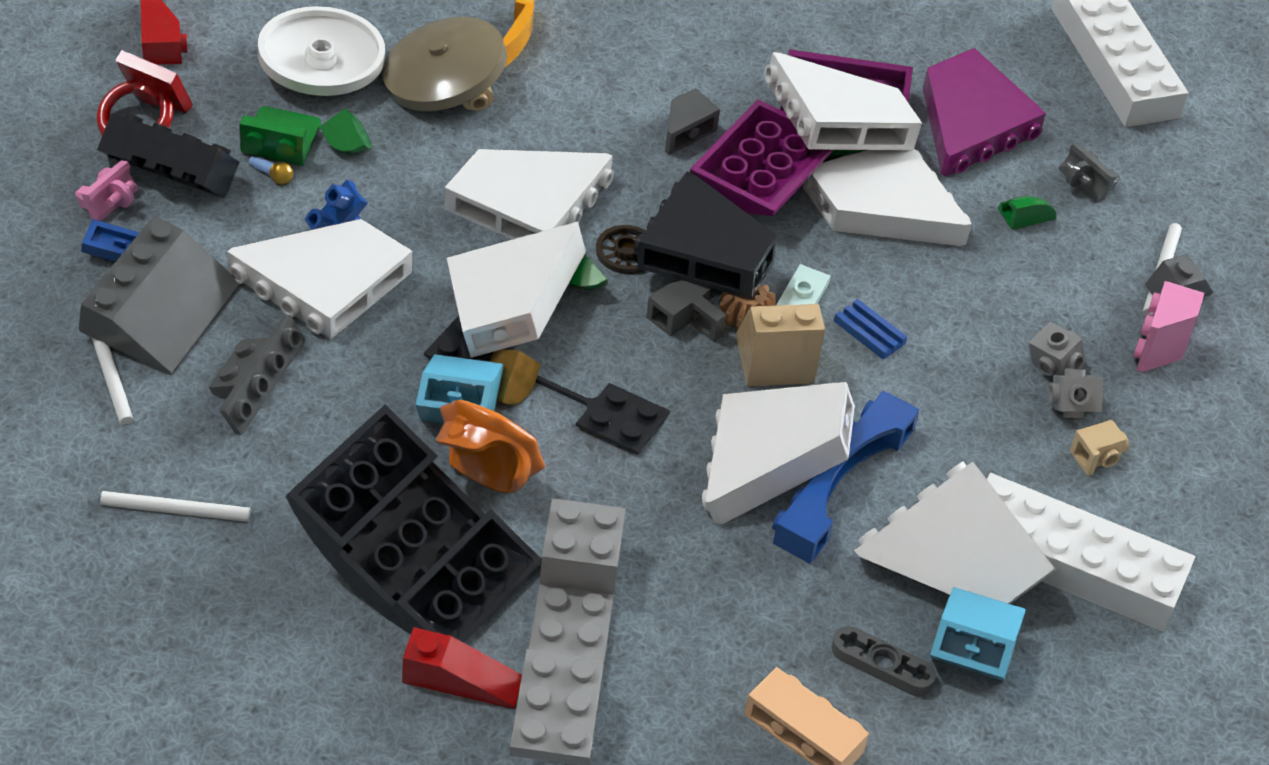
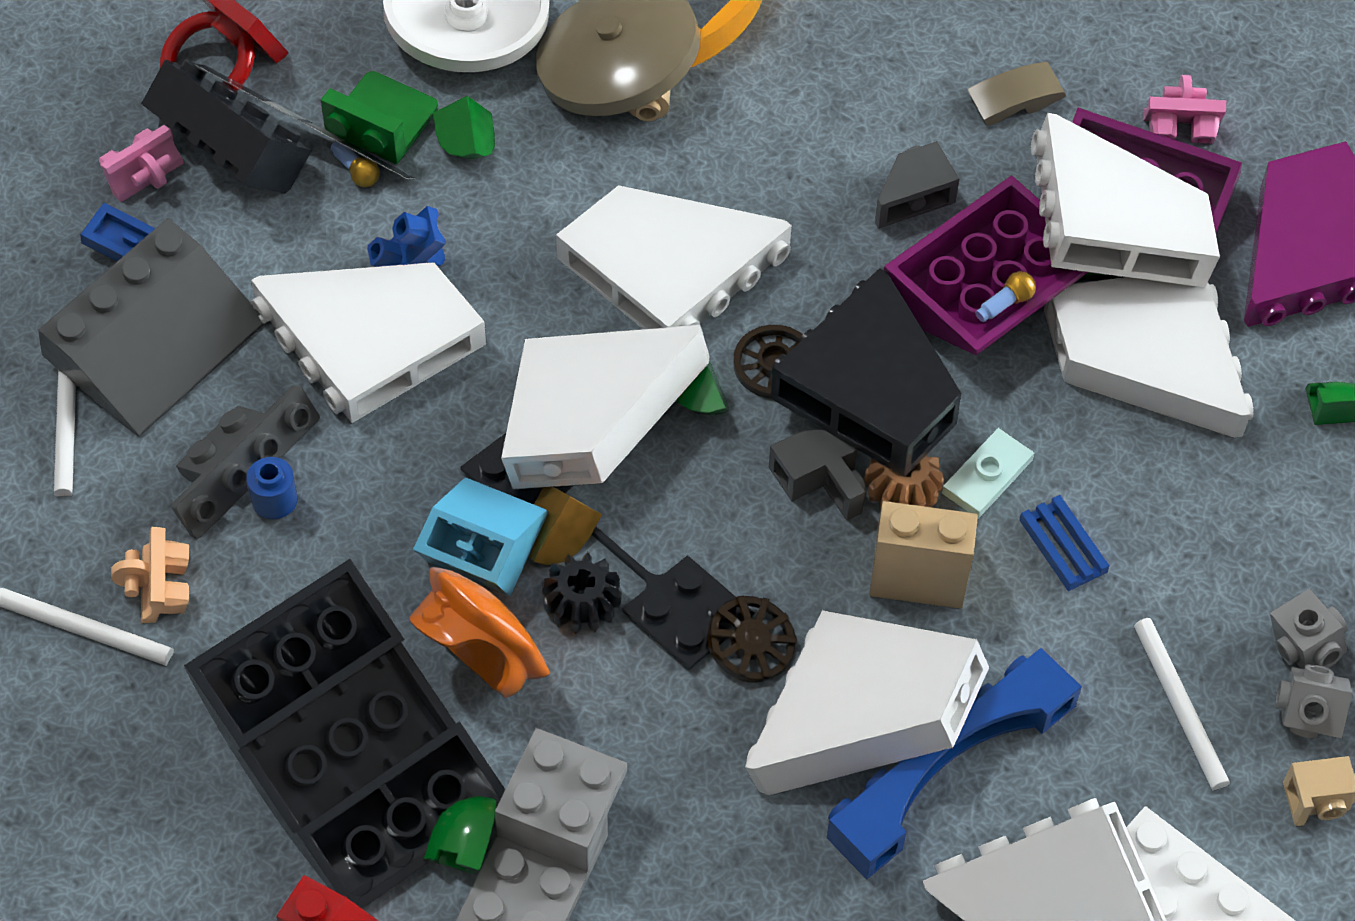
camera: 20 degrees right, 10 degrees up
none -> light nougat hips [111,527,189,623]
none -> sticker [194,64,415,179]
none -> blue brick [246,457,298,519]
none -> green brick [424,796,496,874]
none -> black gear [542,551,622,634]
none -> dark brown wheel [707,595,797,683]
none -> dark tan slope [967,62,1066,126]
none -> piece [975,271,1036,322]
none -> white bar [1134,618,1230,791]
none -> bright pink hips [1143,75,1226,144]

